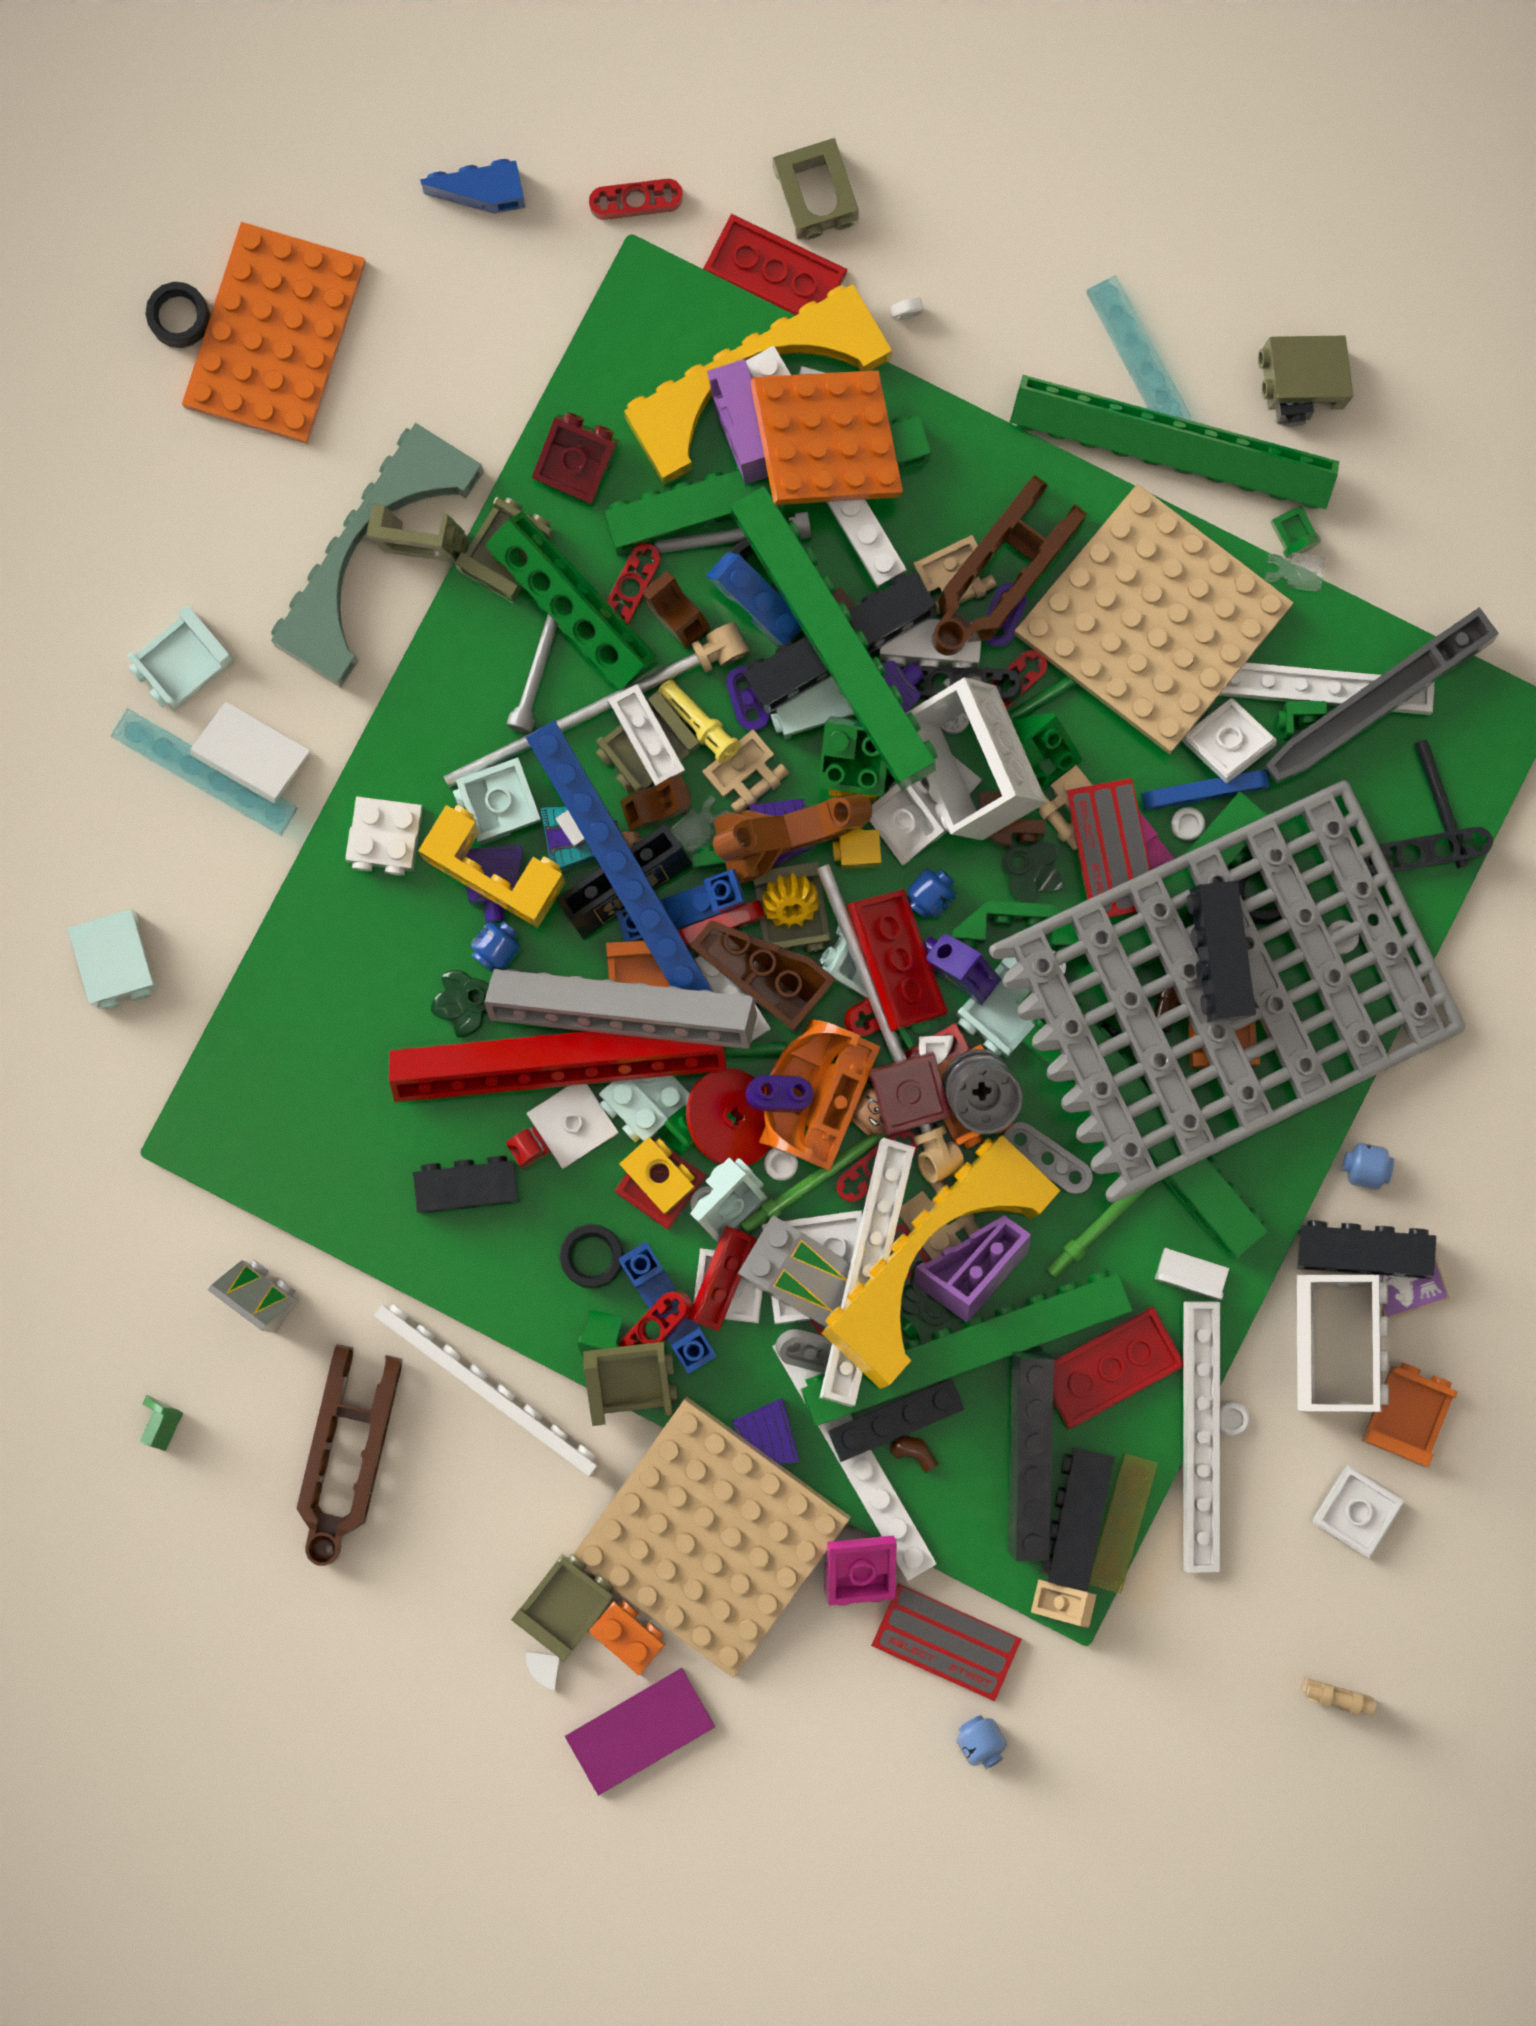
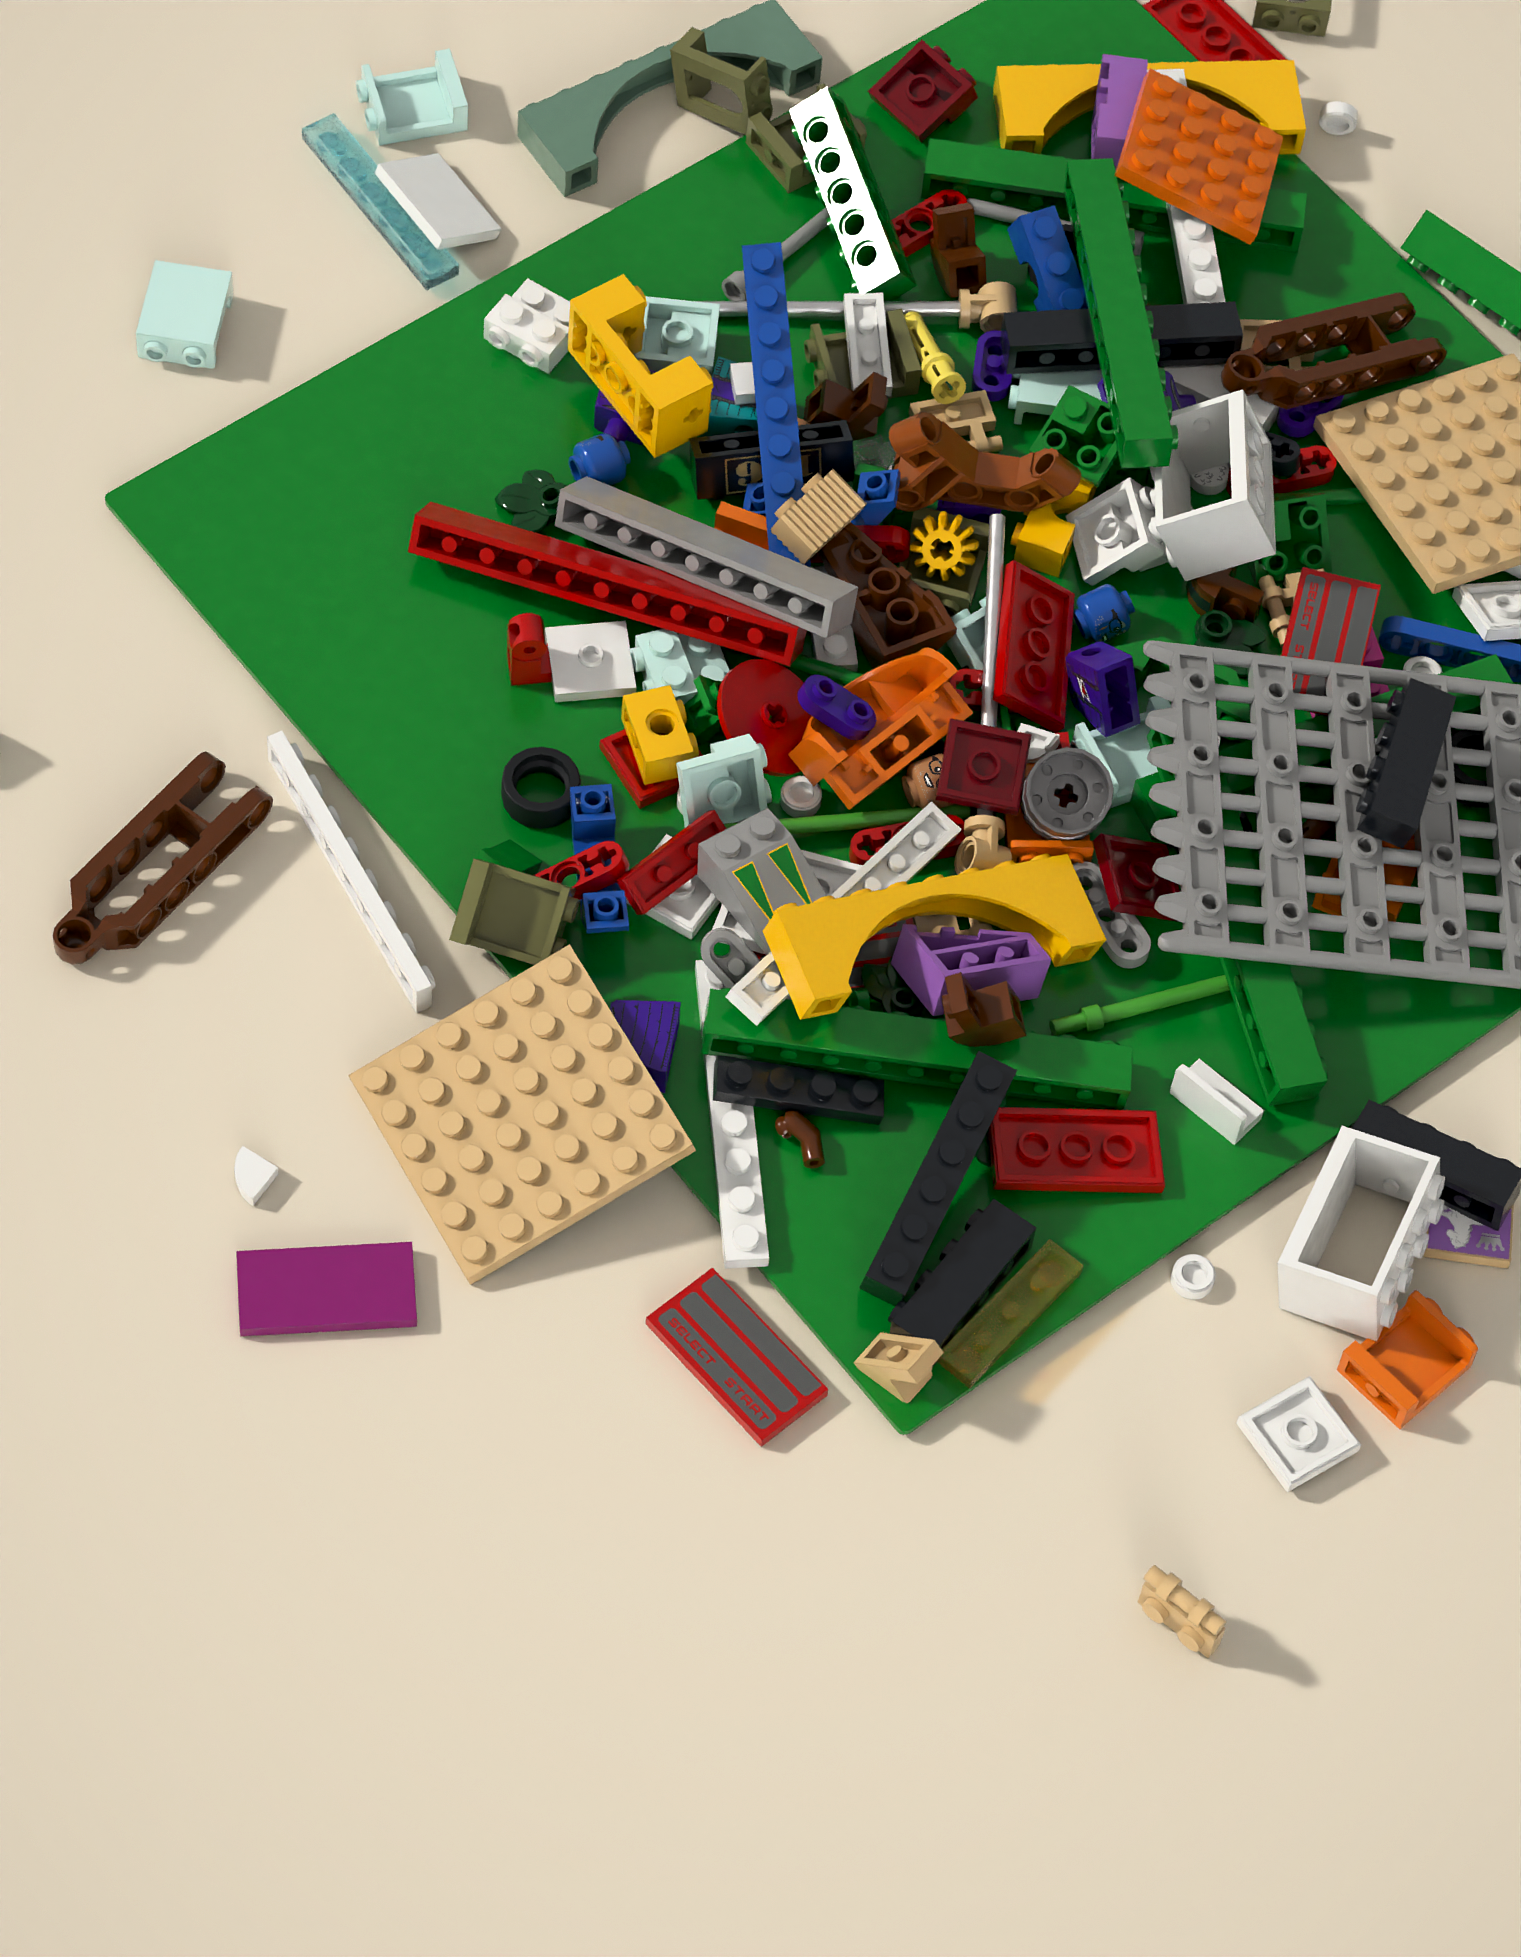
camera: 15 degrees right, 25 degrees down
light grey slope [208,1259,299,1333] -> none
black brick [413,1156,520,1214] -> none
olive panel [511,1553,616,1661] -> none
orange bracket [588,1600,666,1675] -> none
dark pink plate [824,1535,897,1606] -> none
medium blue head [957,1715,1007,1769] -> none
white plate [1183,1301,1220,1573] -> none
medium blue head [1342,1143,1394,1190] -> none
none -> tan brick [770,469,867,564]
none -> reddish brown brick [942,972,1027,1047]
none -> dark red tile [1093,833,1180,922]

